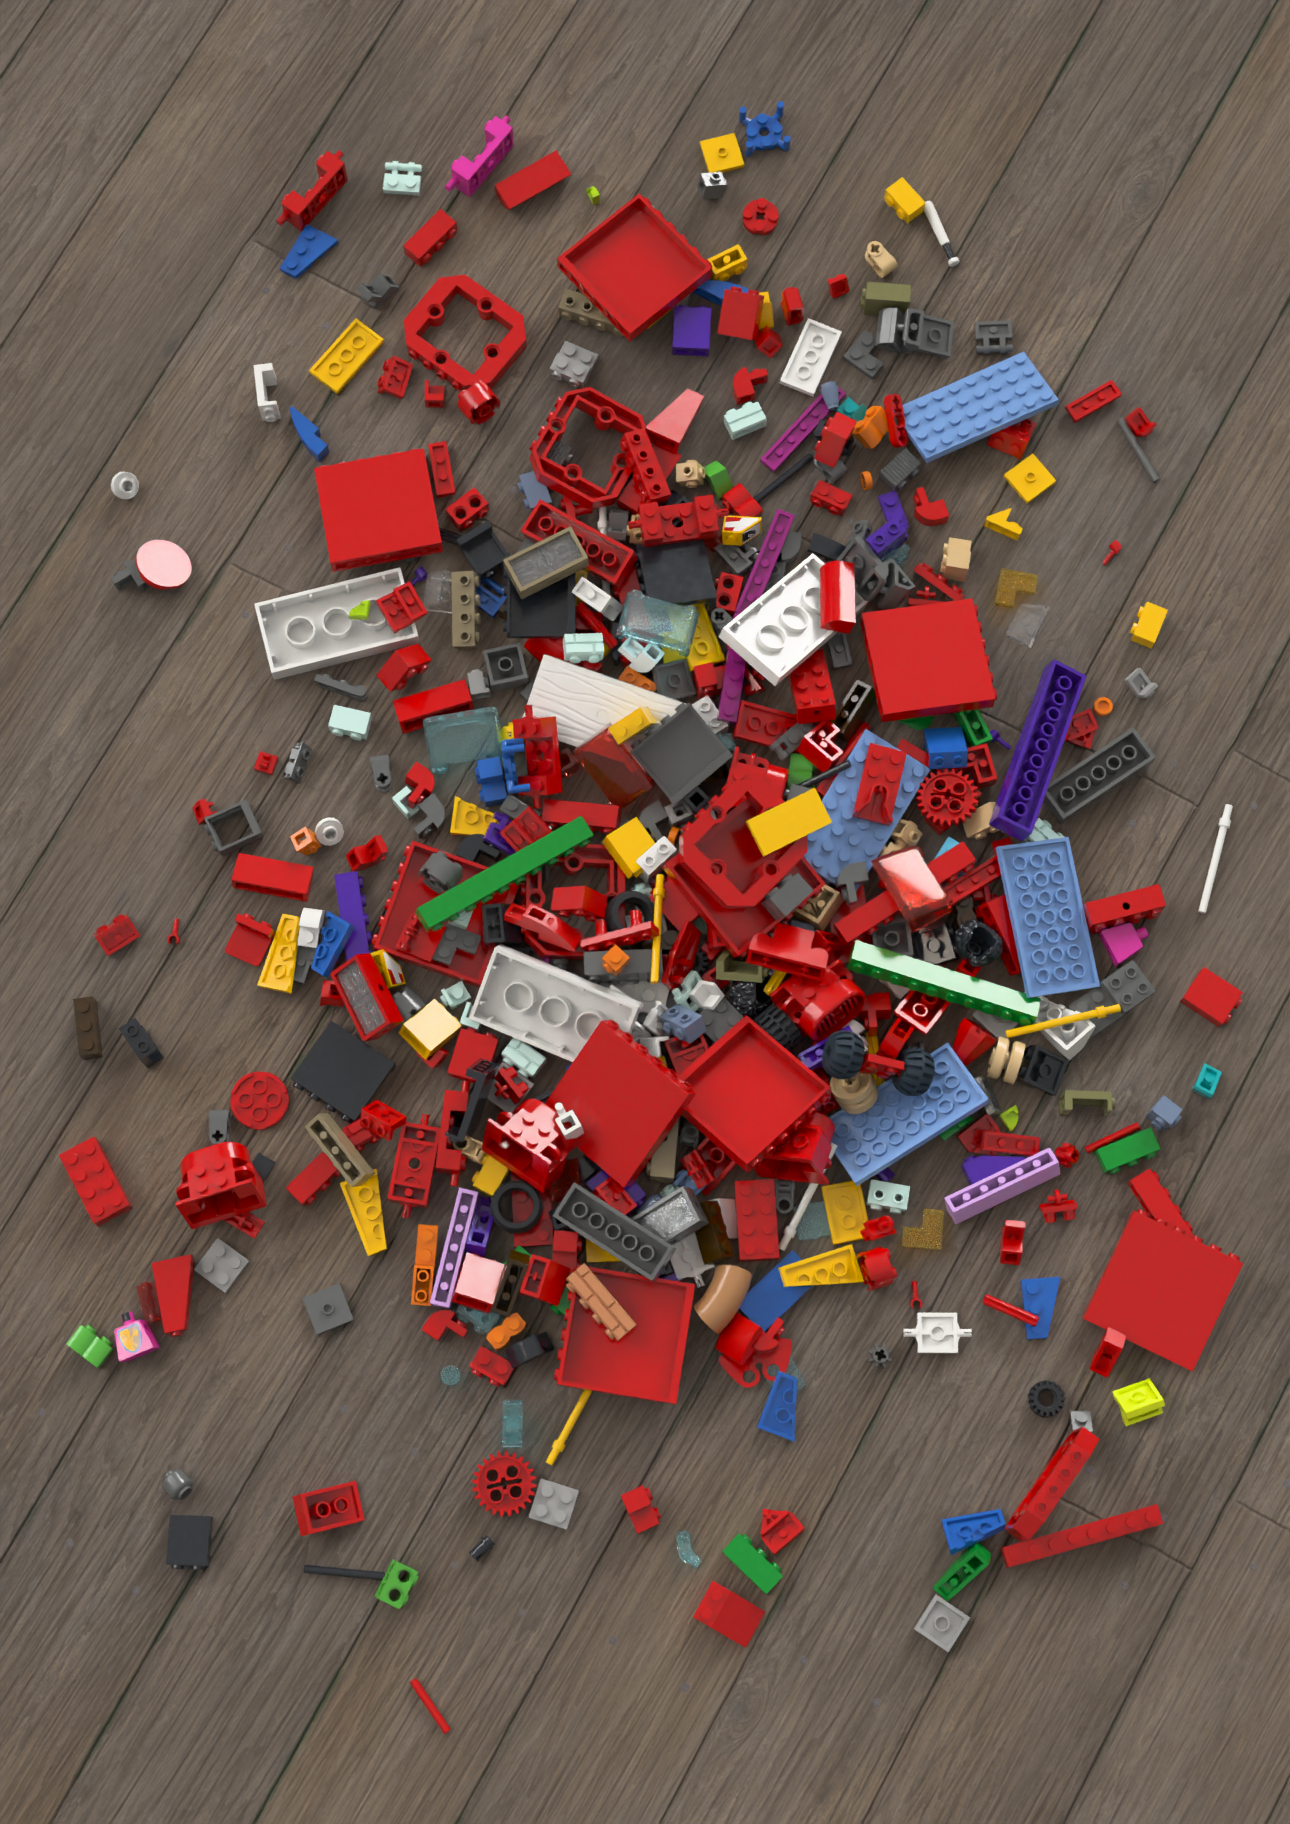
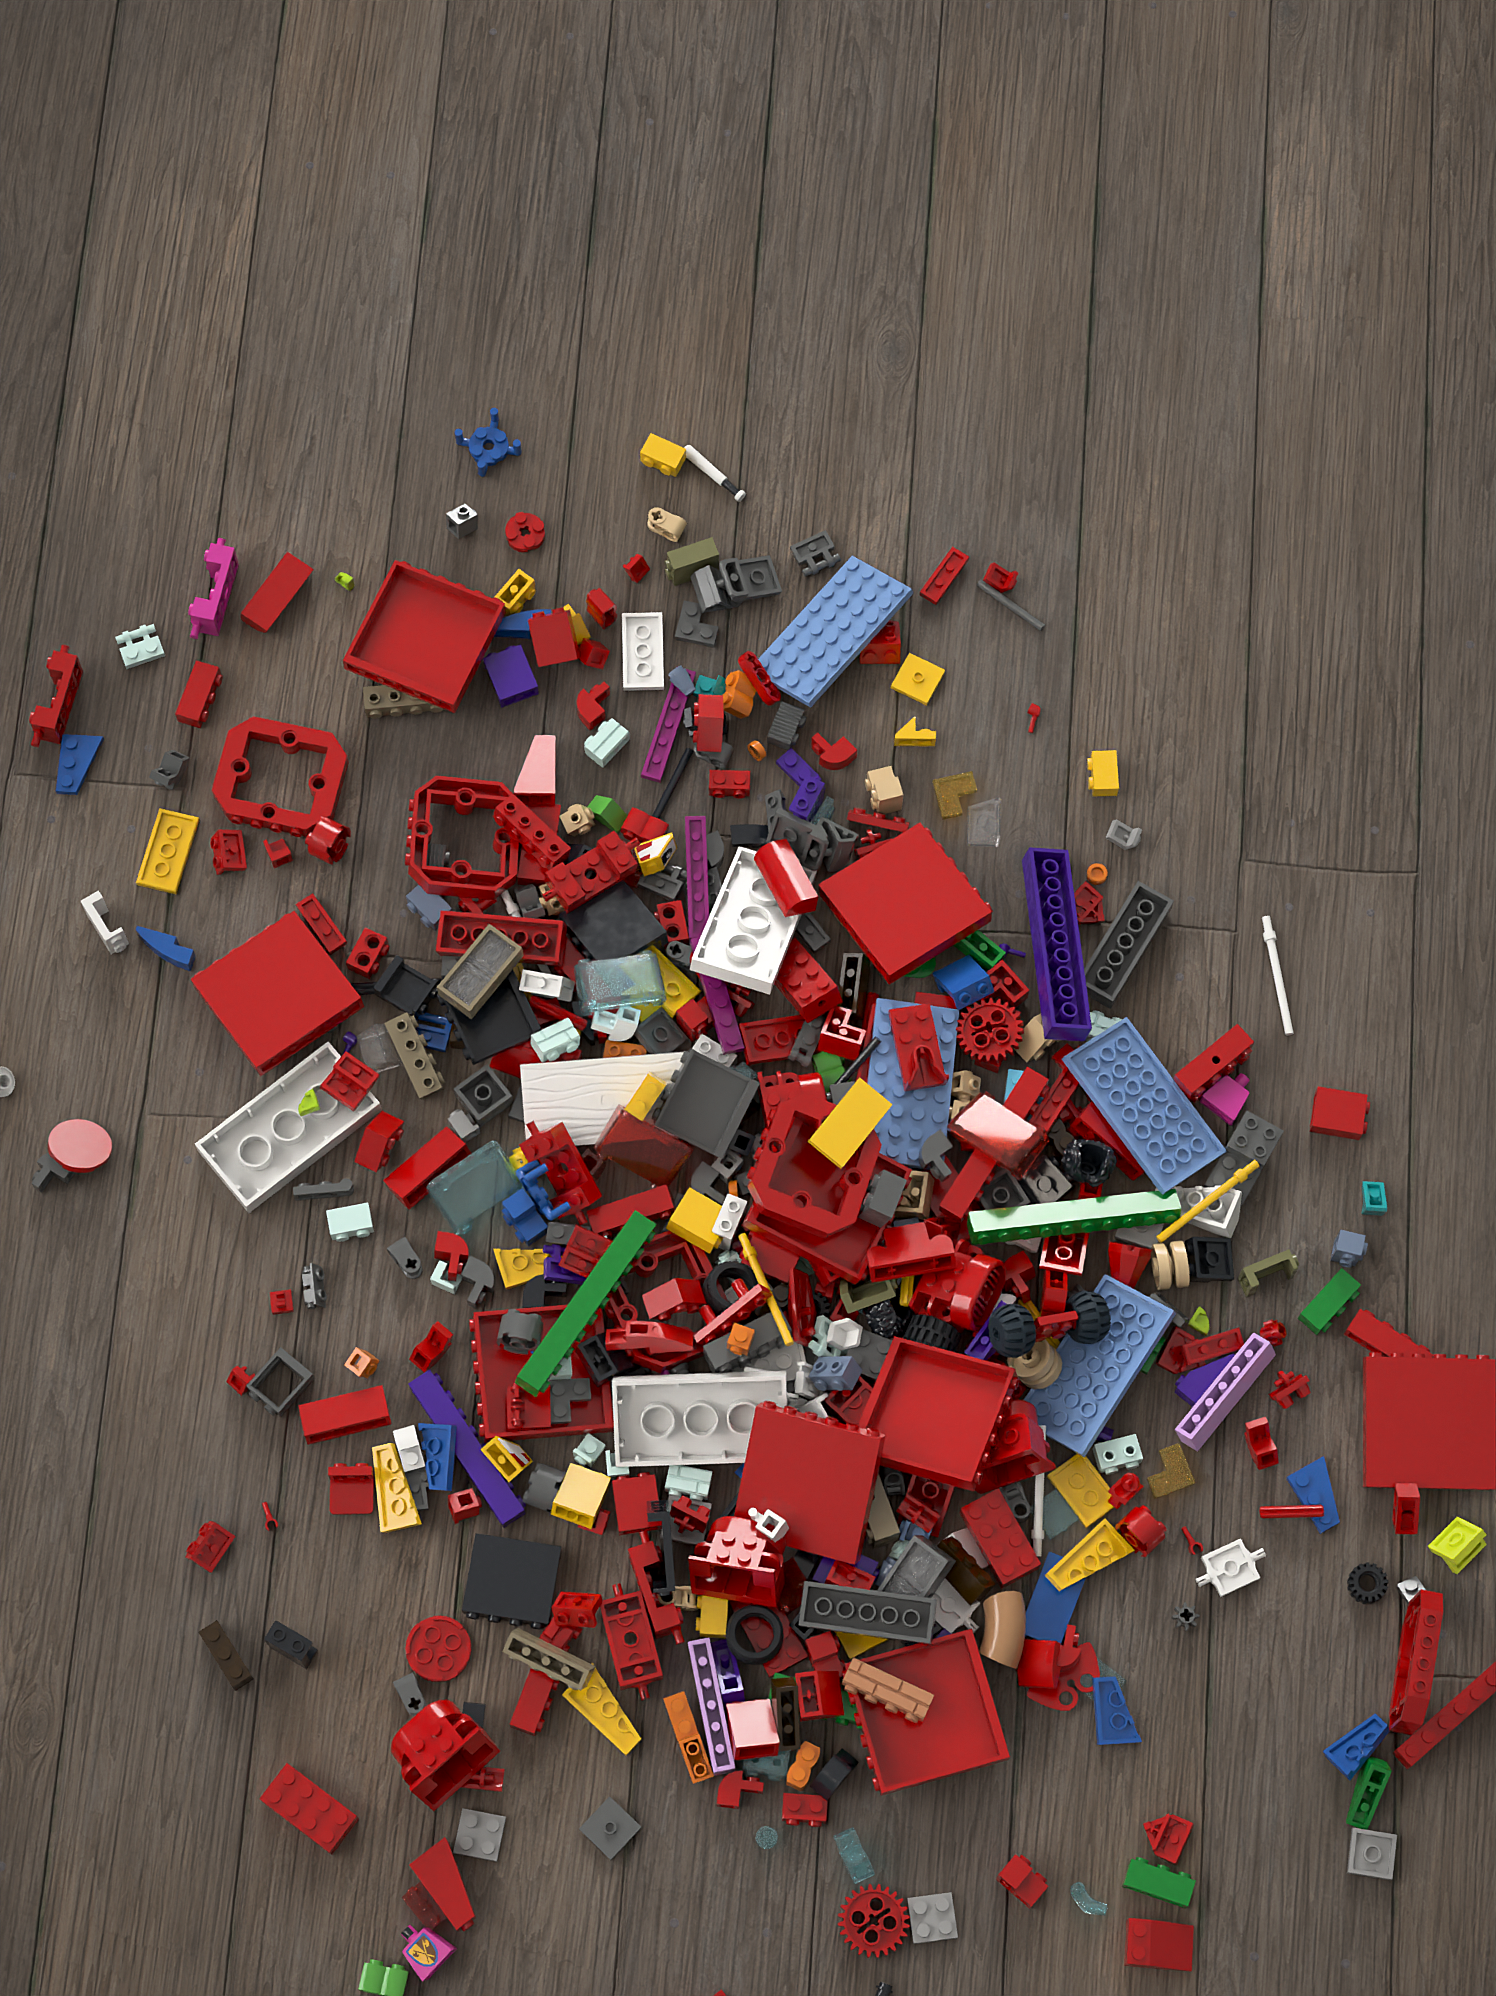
camera: 25 degrees left, 5 degrees down
white plate [315,817,344,846] -> none
brick [330,953,404,1042] -> none
yellow bar [546,1390,592,1466] -> none
light grey plate [550,341,599,388] -> none
yellow plate [700,133,744,173] -> none
red bar [1084,1122,1140,1154] -> none

